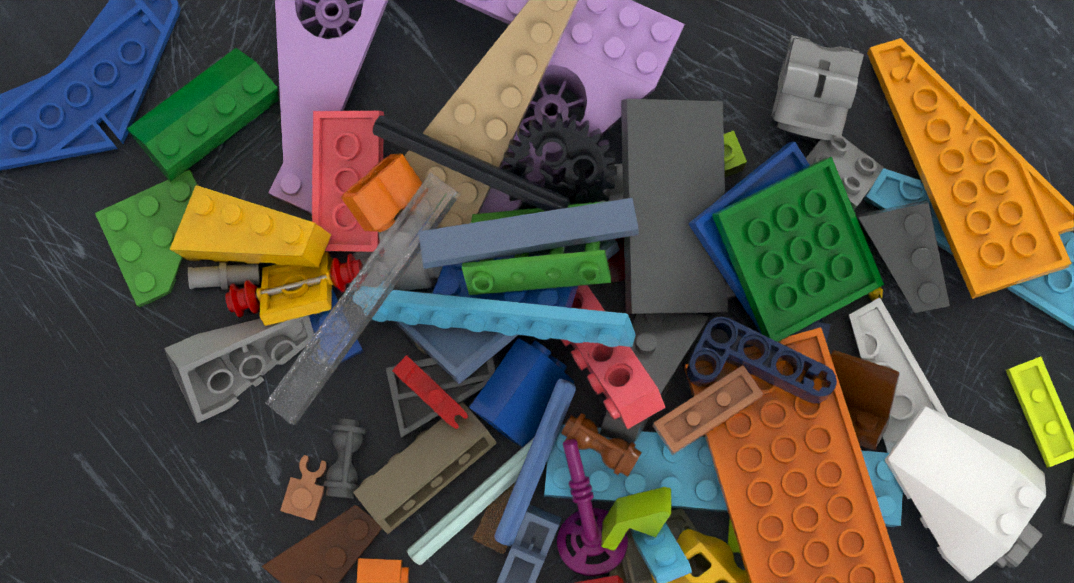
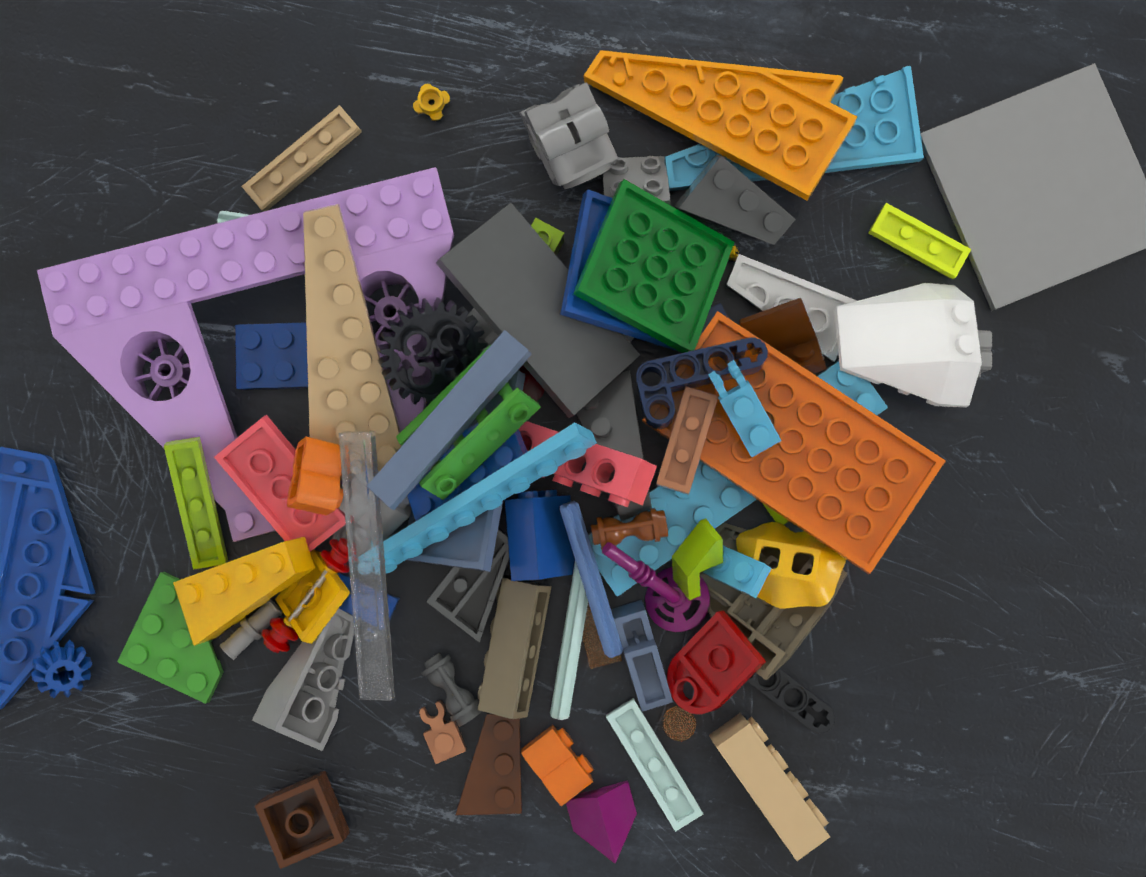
camera: 40 degrees left, 5 degrees up
green slope [127,48,279,182] -> none
black axle [373,116,570,211] -> none
red piece [392,355,468,429] -> none
none -> blue gear [31,640,92,699]
none -> lime plate [164,437,228,570]
none -> blue plate [235,323,308,390]
none -> reddish brown brick [255,771,350,869]
none -> medium azure hinge [708,360,782,457]

